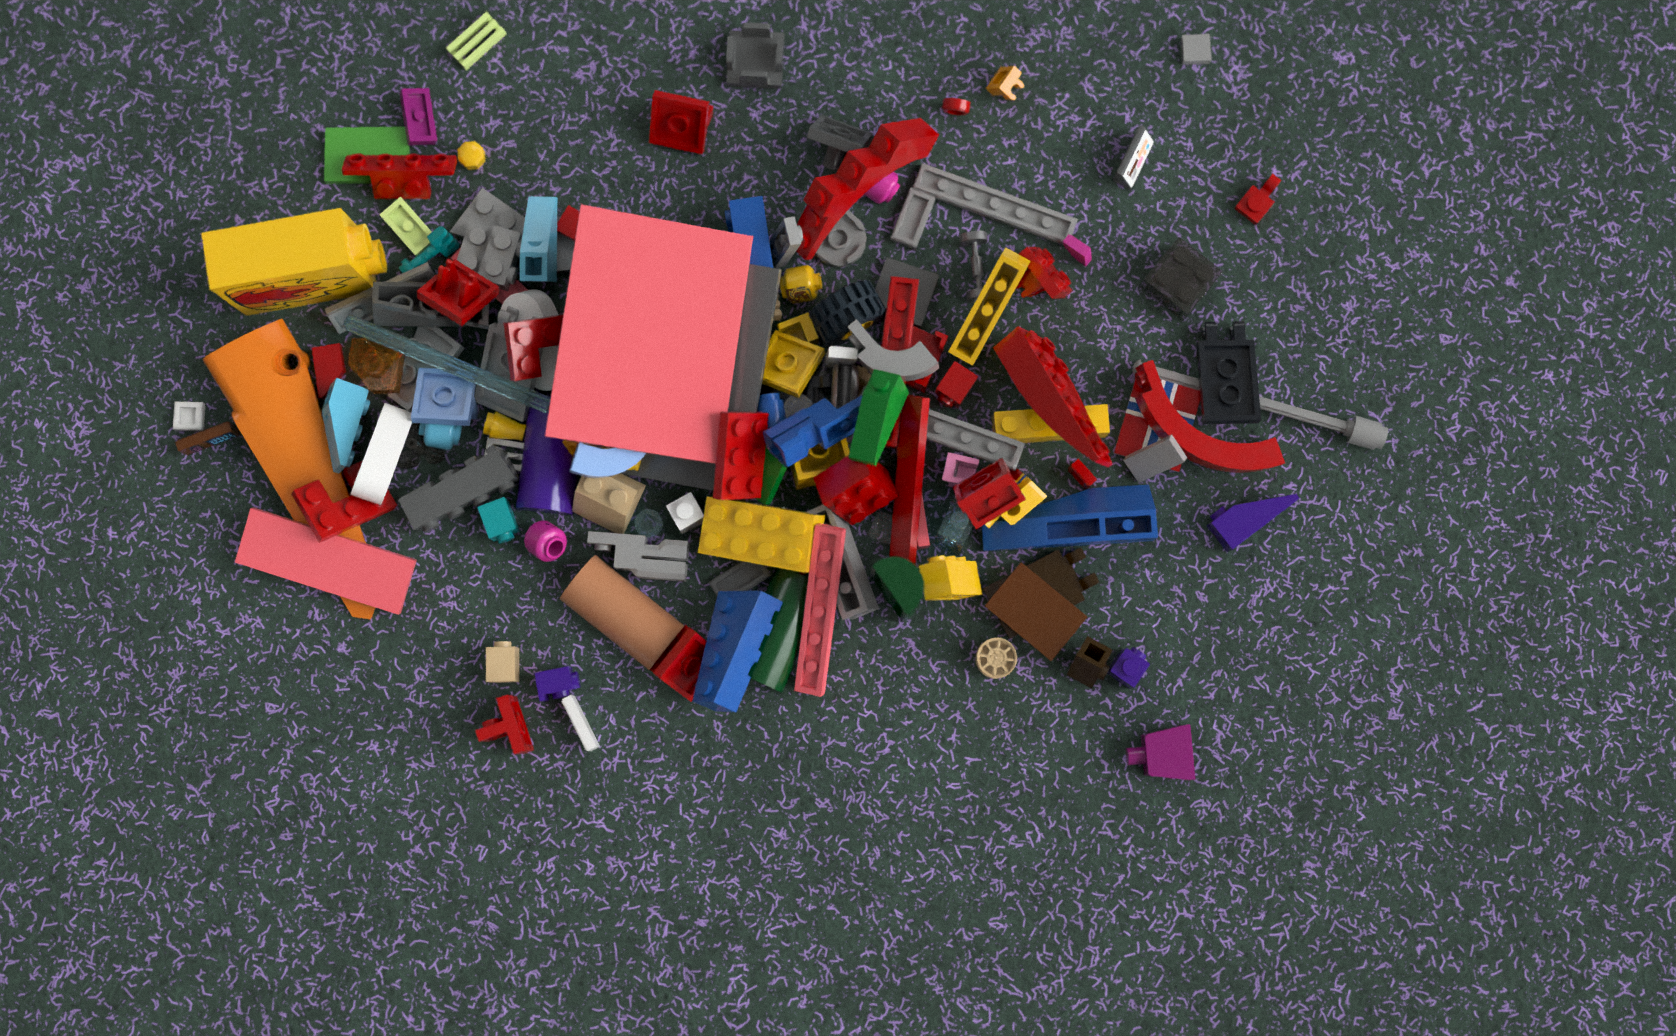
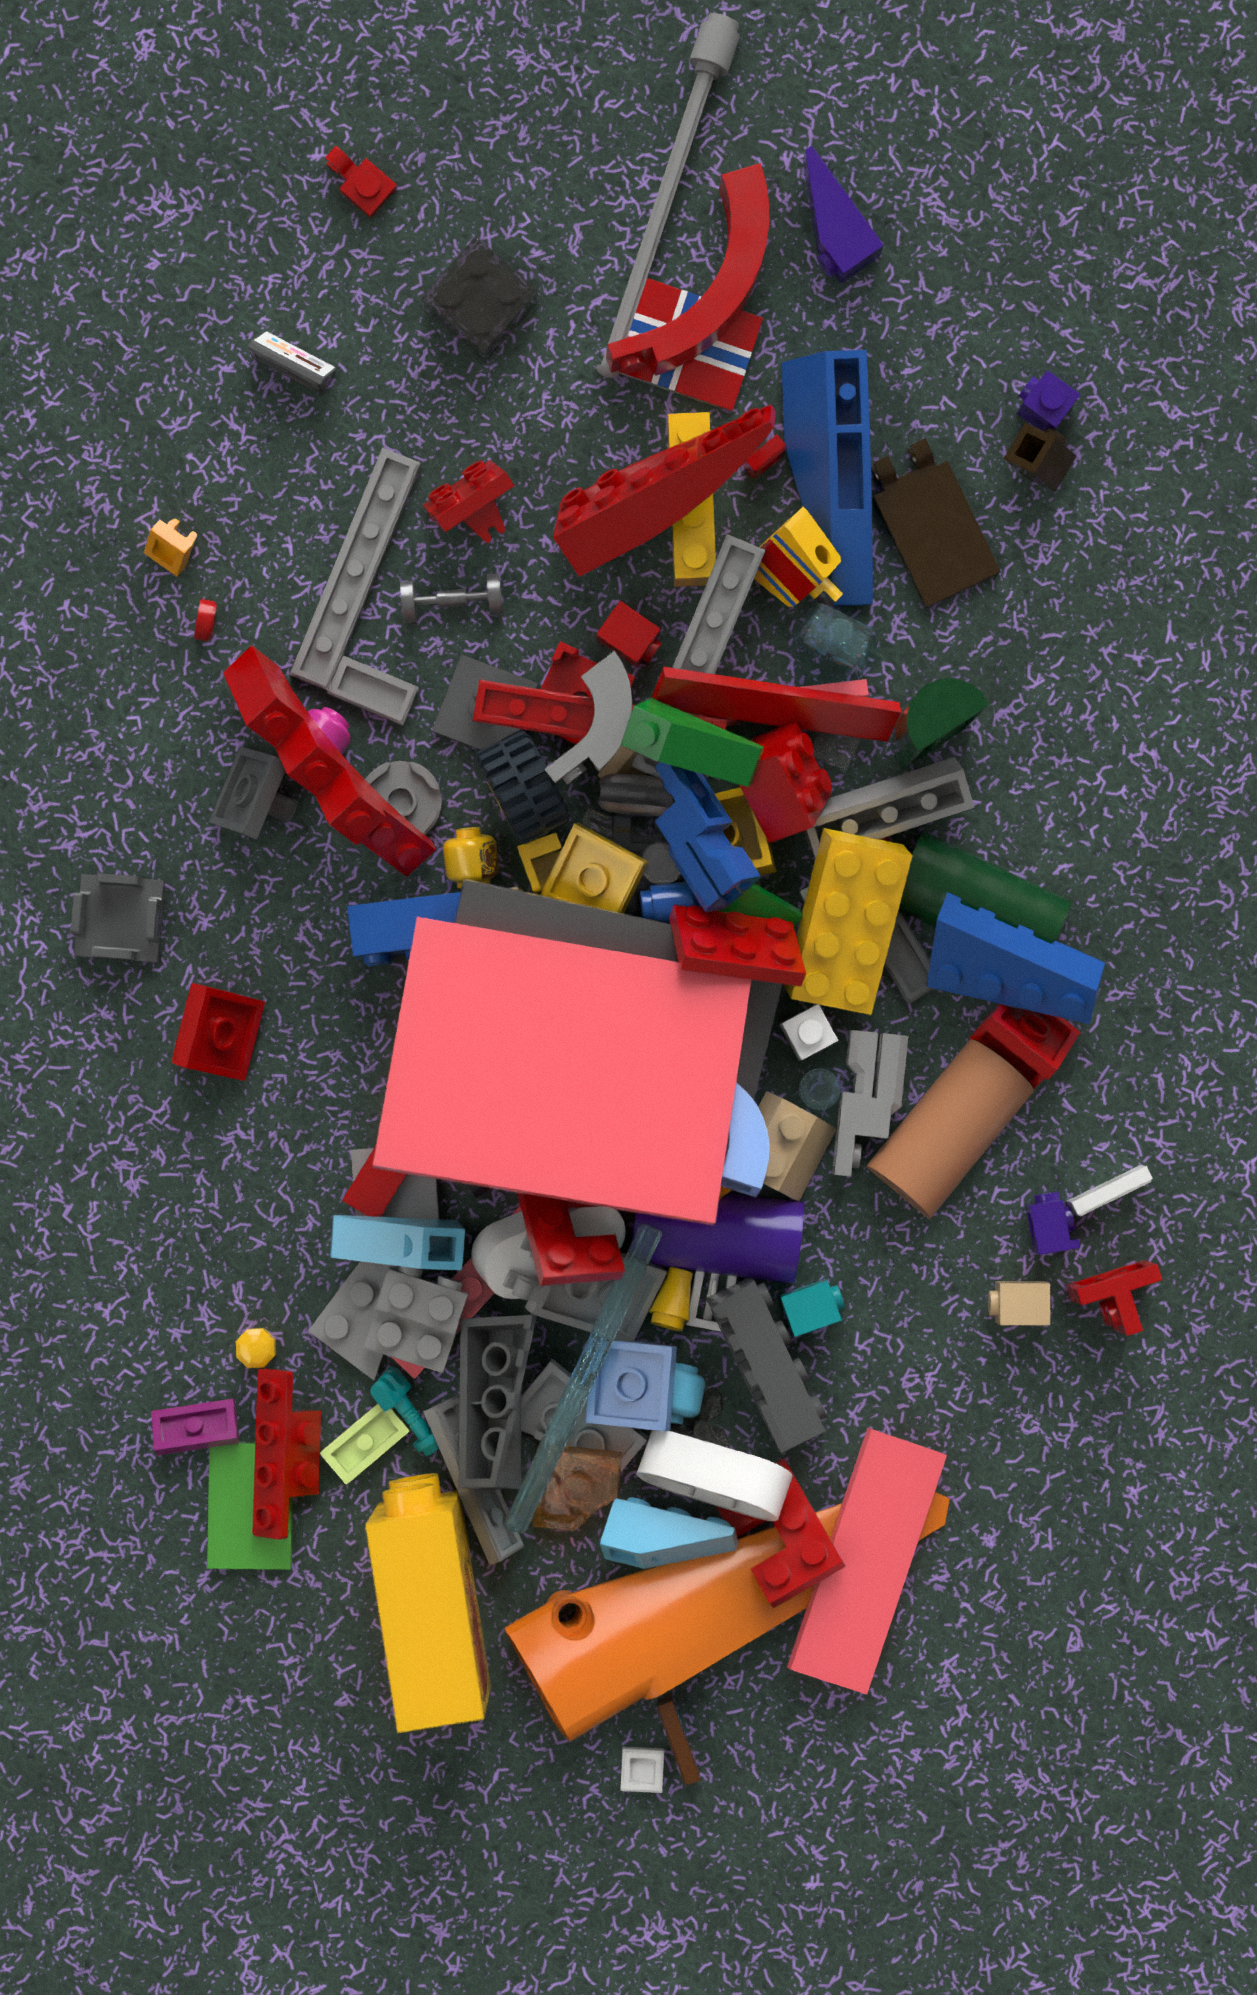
camera: 95 degrees left, 5 degrees up
red tile [312,343,346,400] -> none
red plate [417,259,499,326] -> none
yellowish green tile [446,12,506,70] -> none
dark pink head [524,521,567,562] -> none
light grey hinge [769,216,803,268] -> none
coral plate [794,523,846,697] -> none
white tile [824,346,858,367] -> none
yellow brick [919,555,983,600] -> none
bright pink window [942,452,980,487] -> none
yellow brick [948,248,1030,366] -> none
red bracket [953,458,1026,529] -> none
tan wheel [975,638,1017,679] -> none
reddish brown tile [984,563,1087,661] -> none
dark pink tile [1063,234,1092,267] -> none
light grey tile [1123,435,1187,483] -> none
magenta torso [1126,724,1195,780] -> none
light grey tile [1181,34,1211,65] -> none
black tile [1196,321,1261,424] -> none

